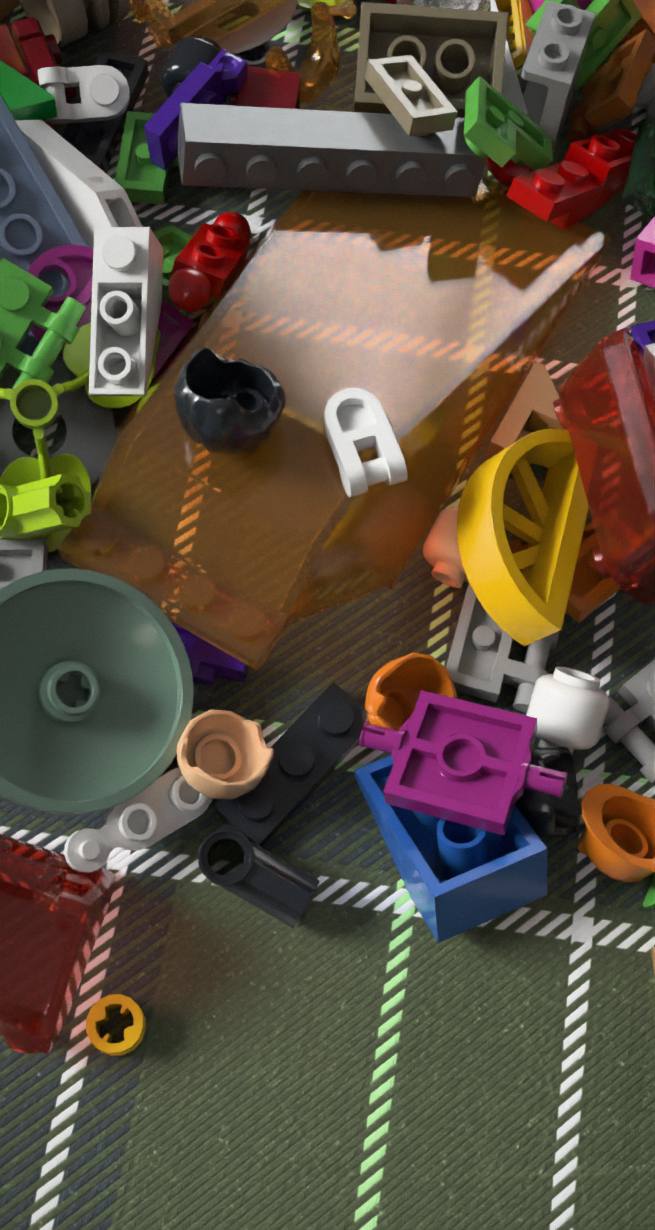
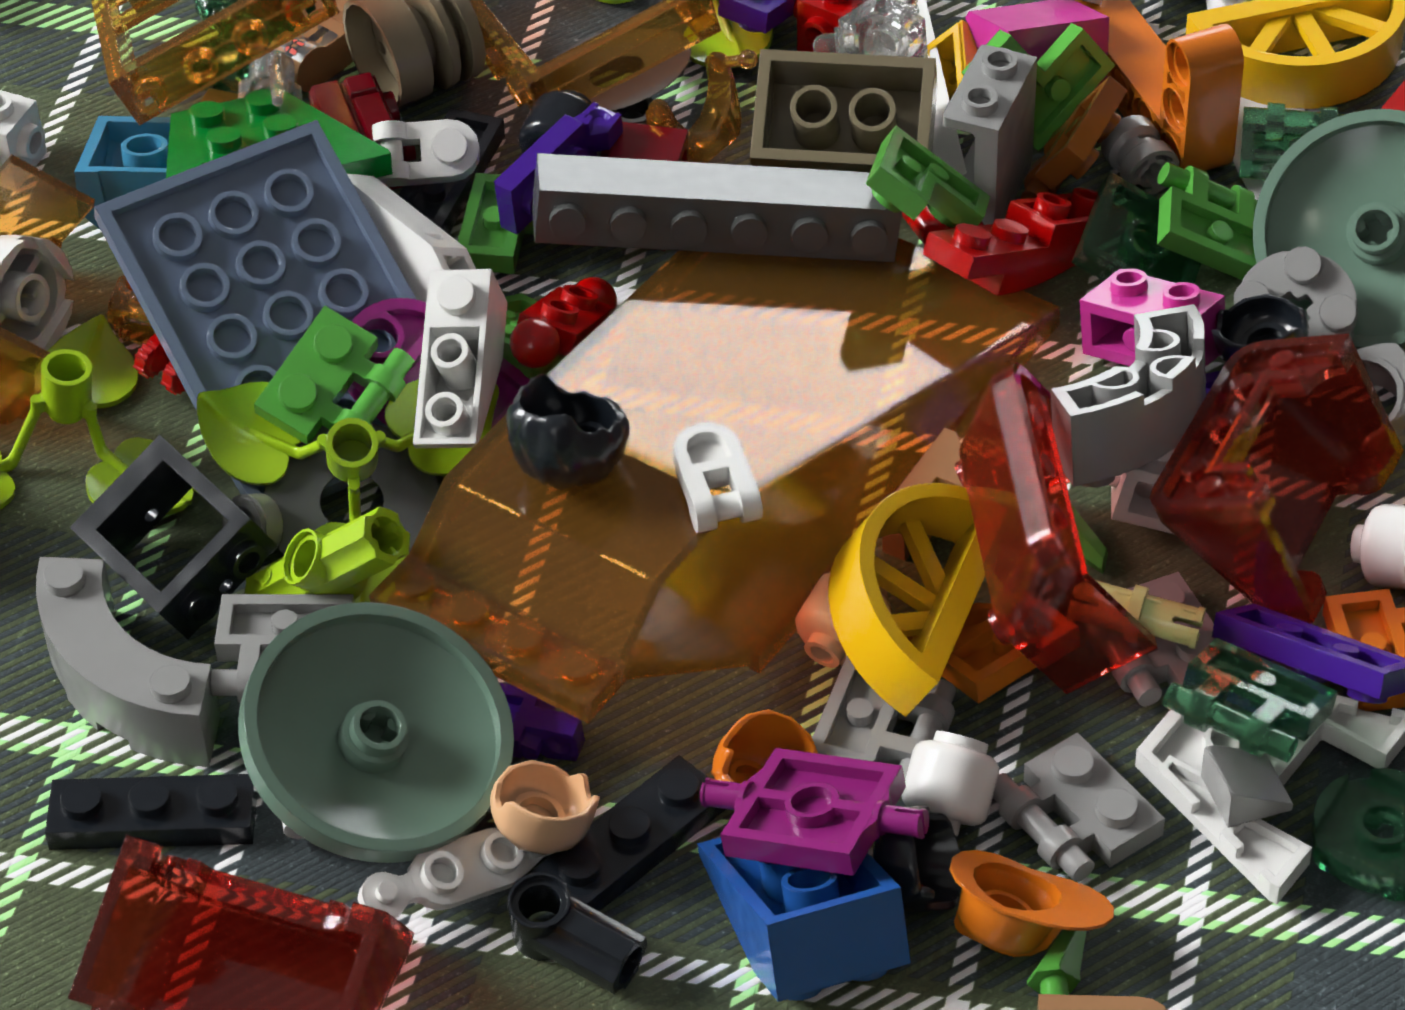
camera: 10 degrees right, 20 degrees down
dark tan plate [365,55,458,136] -> none

